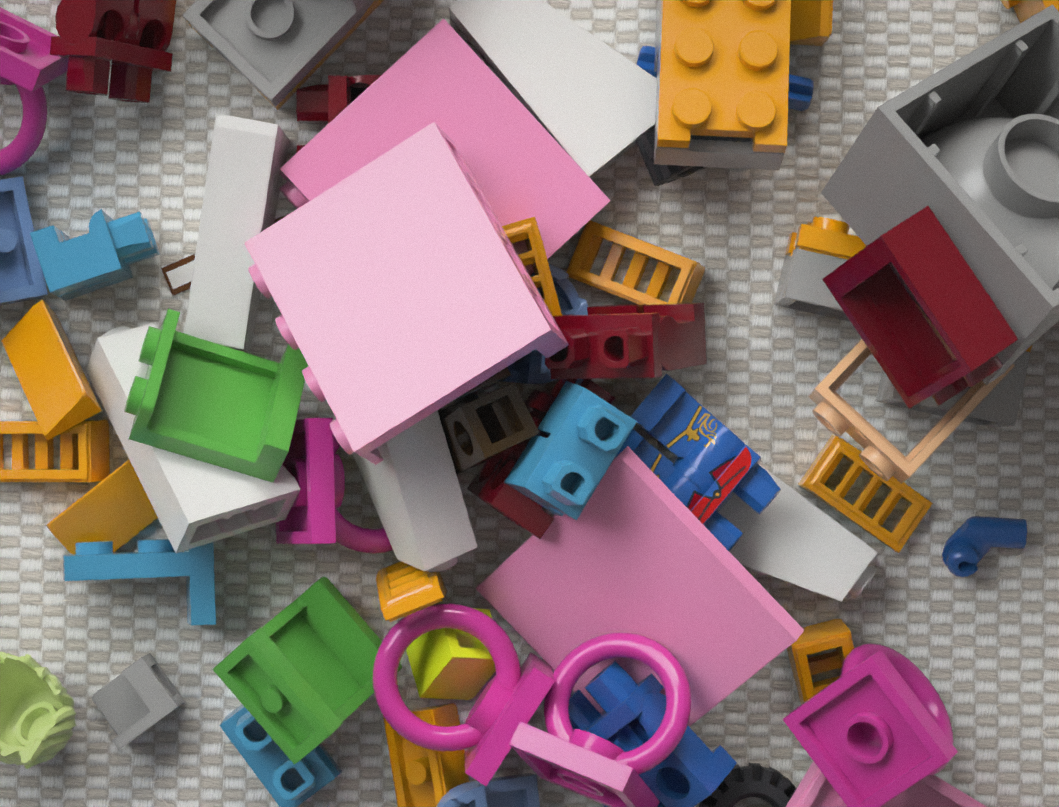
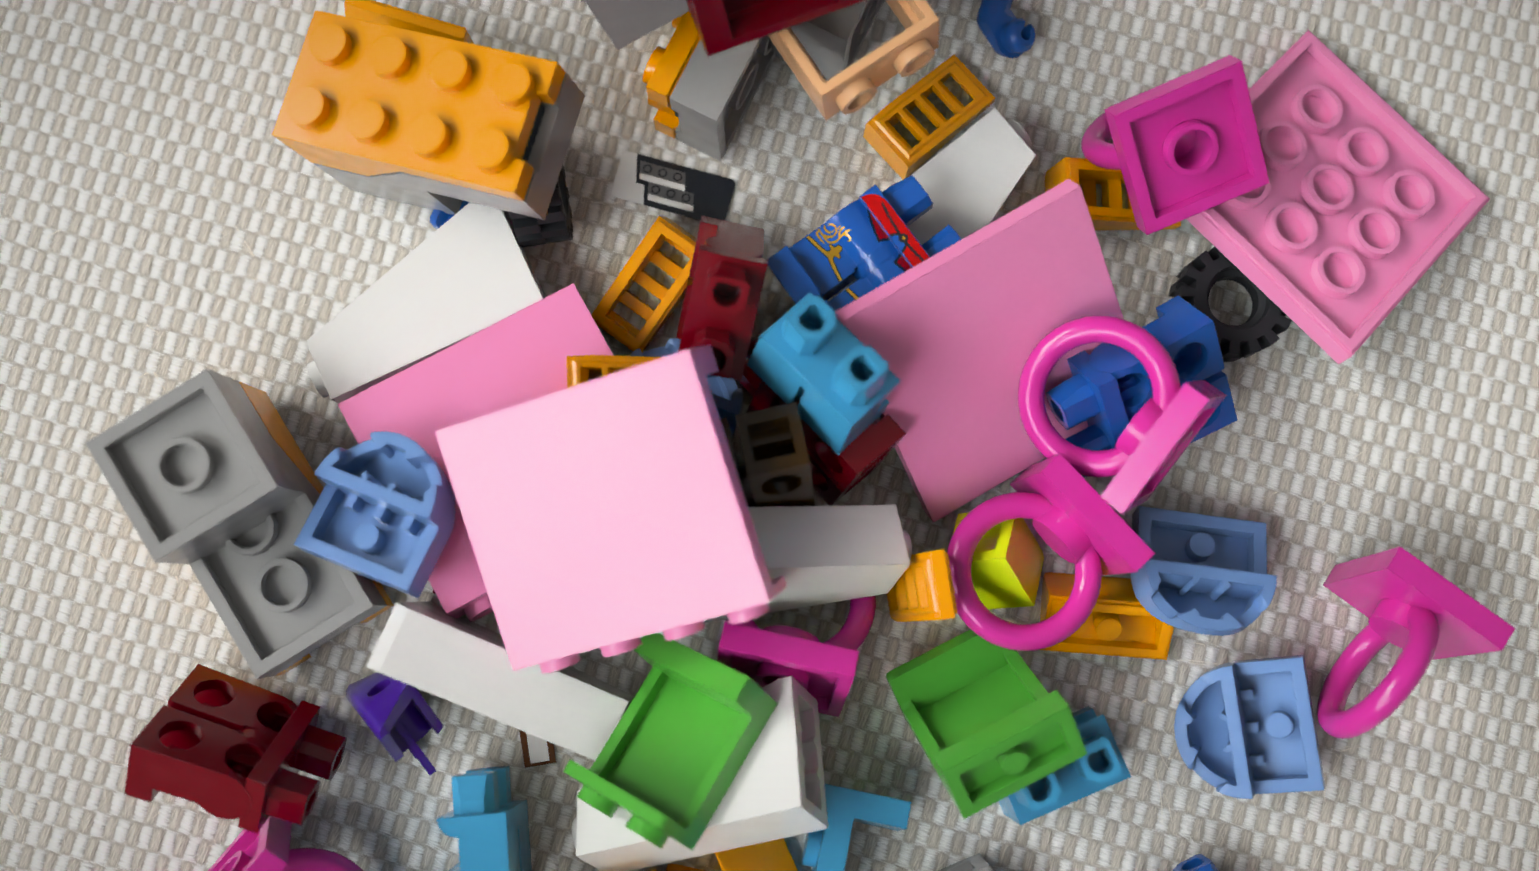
camera: 75 degrees left, 5 degrees down
none -> medium blue slope [294,431,456,599]
none -> dark purple piece [346,672,444,775]
none -> sticker [611,151,735,221]

